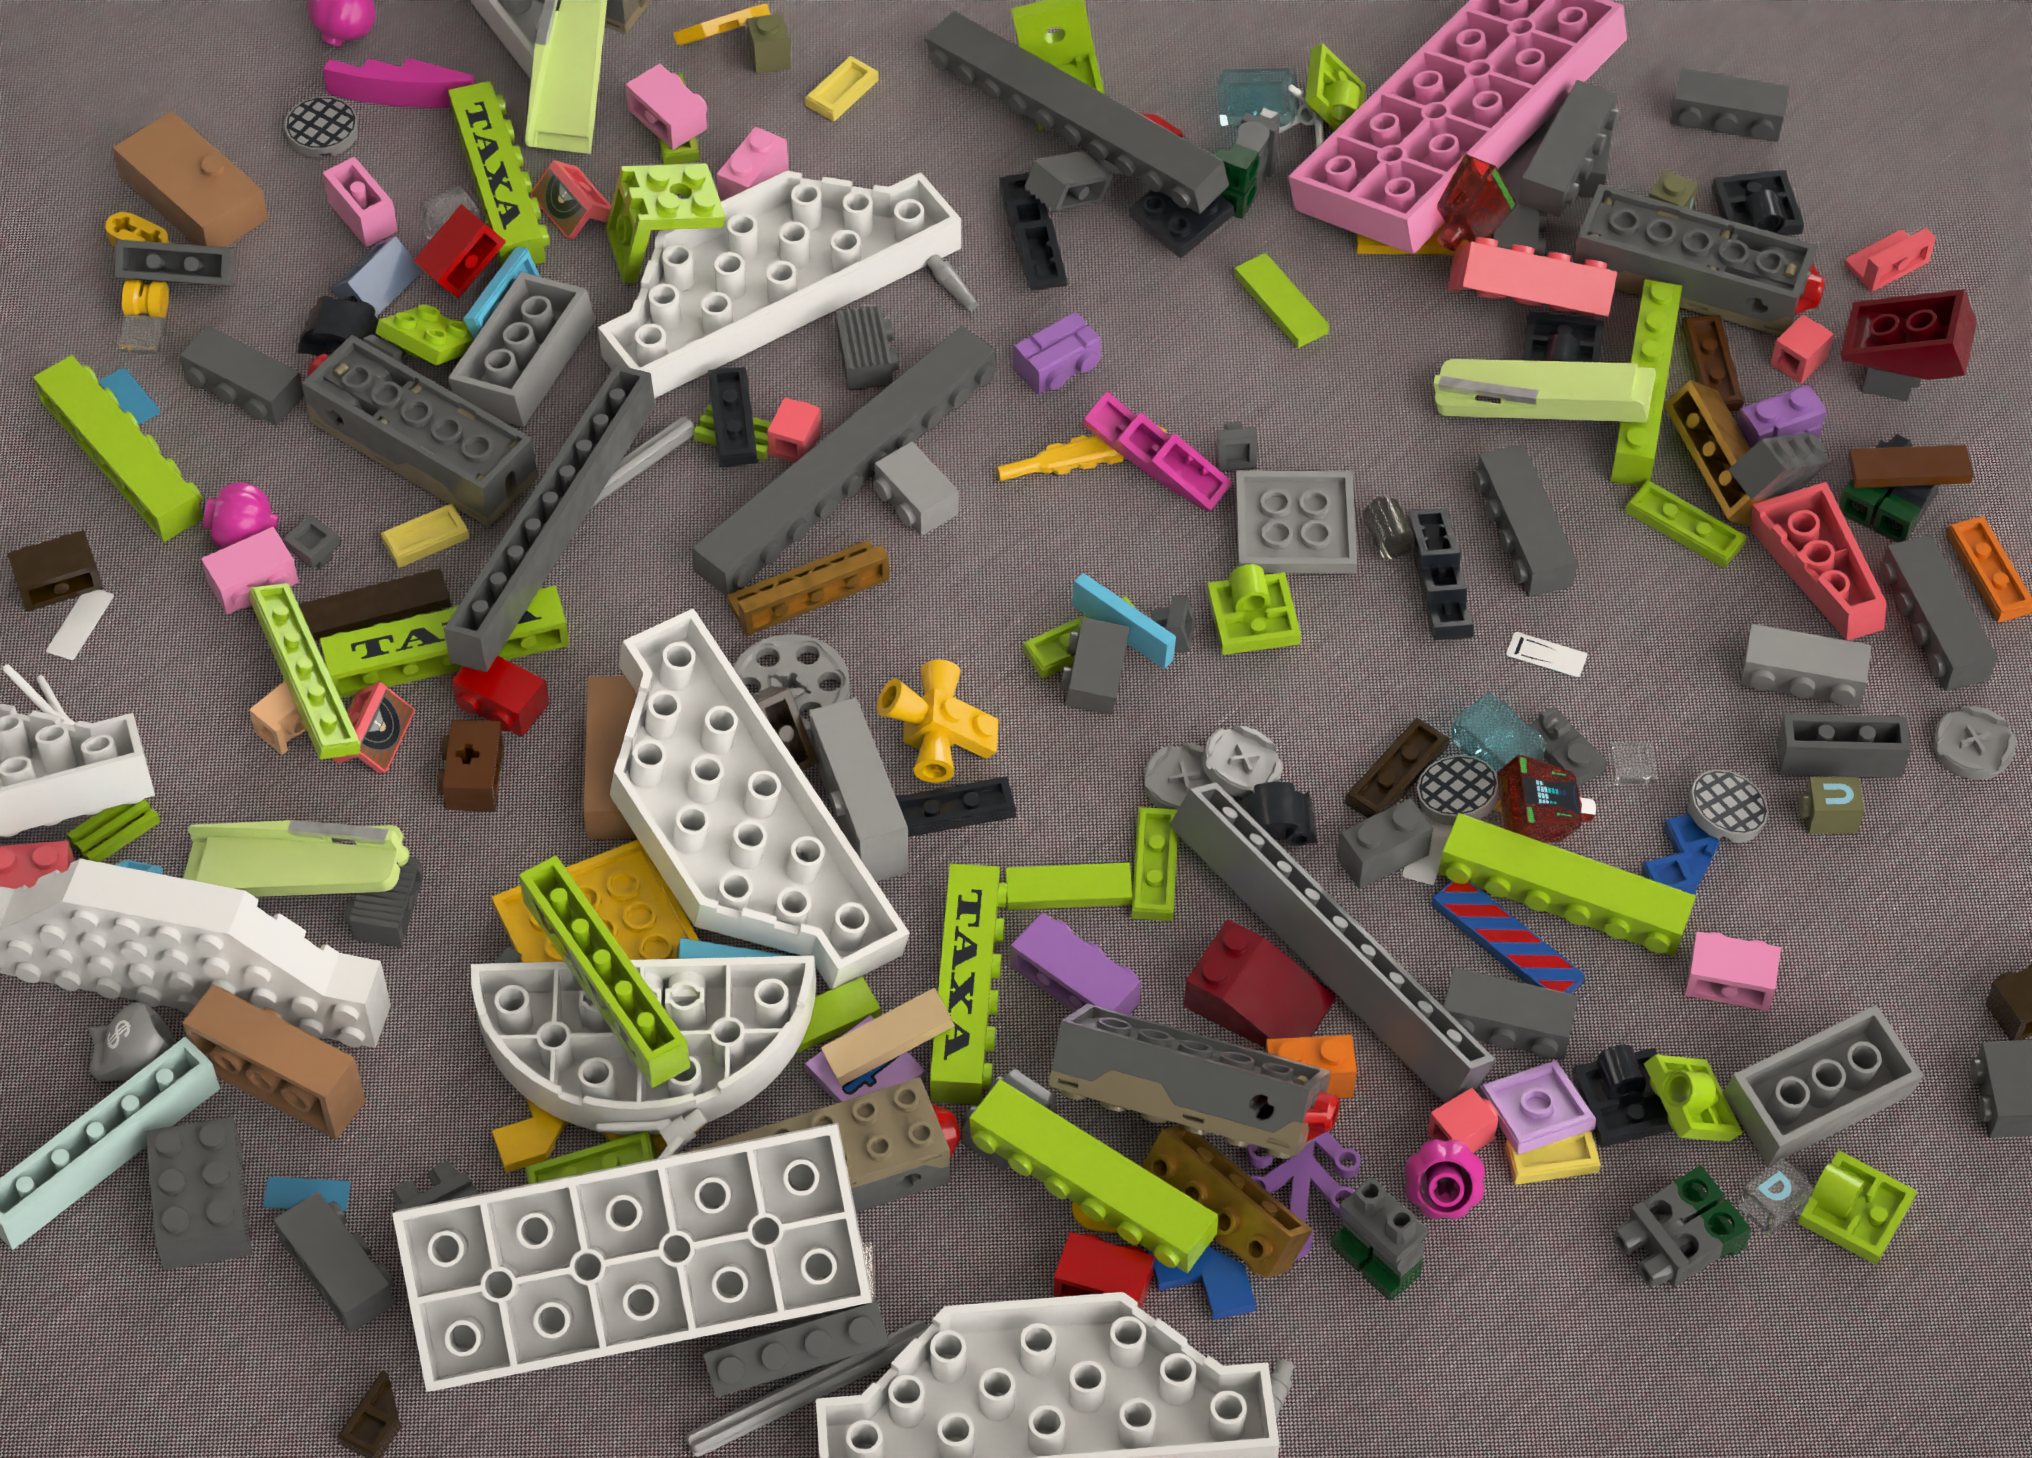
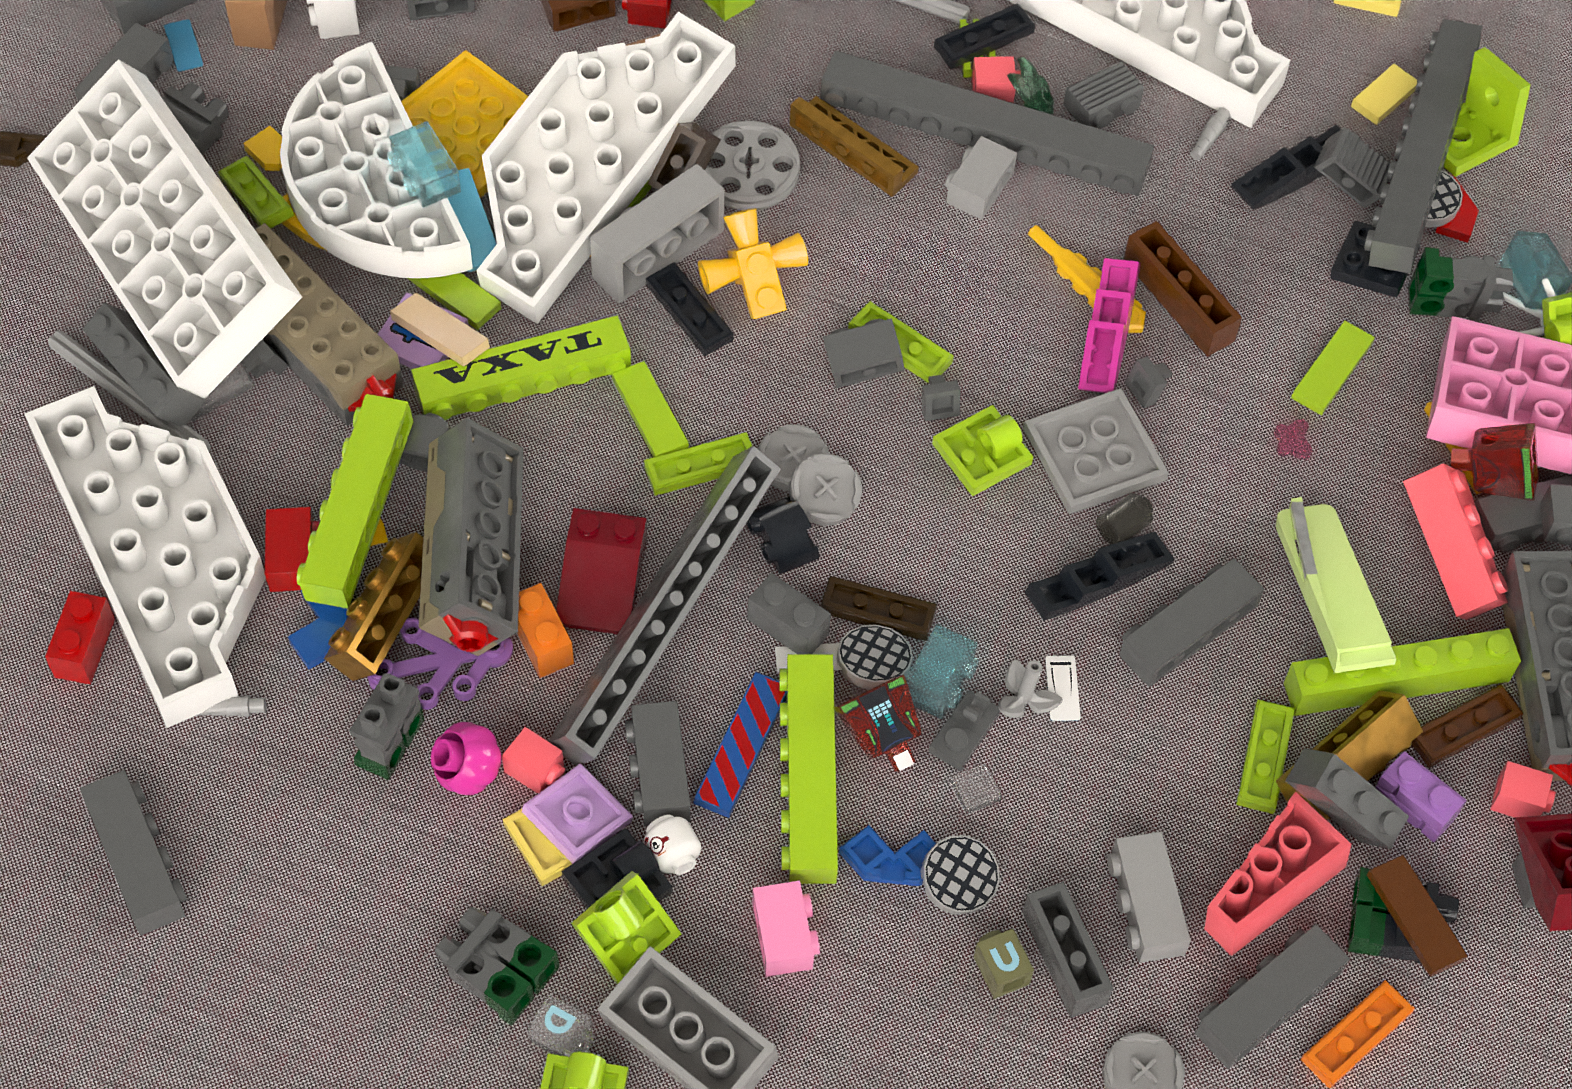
camera: 65 degrees right, 5 degrees up
lime brick [519,855,690,1089] -> none
white plant [595,1108,708,1158] -> none
medium lavender brick [1010,912,1141,1015] -> none
medium lavender brick [1013,312,1101,395] -> none
medium azure tile [1072,573,1176,669] -> none
black plate [1522,311,1604,362] -> none
none -> clear light blue brick [387,121,461,208]
none -> white head [643,815,702,875]
none -> light grey plant [998,659,1063,718]
none -> clear green plate [1007,57,1054,114]
none -> reddish brown brick [1123,221,1242,357]
none -> clear pink piece [1274,419,1313,460]
none -> light yellow tile [1351,64,1418,125]

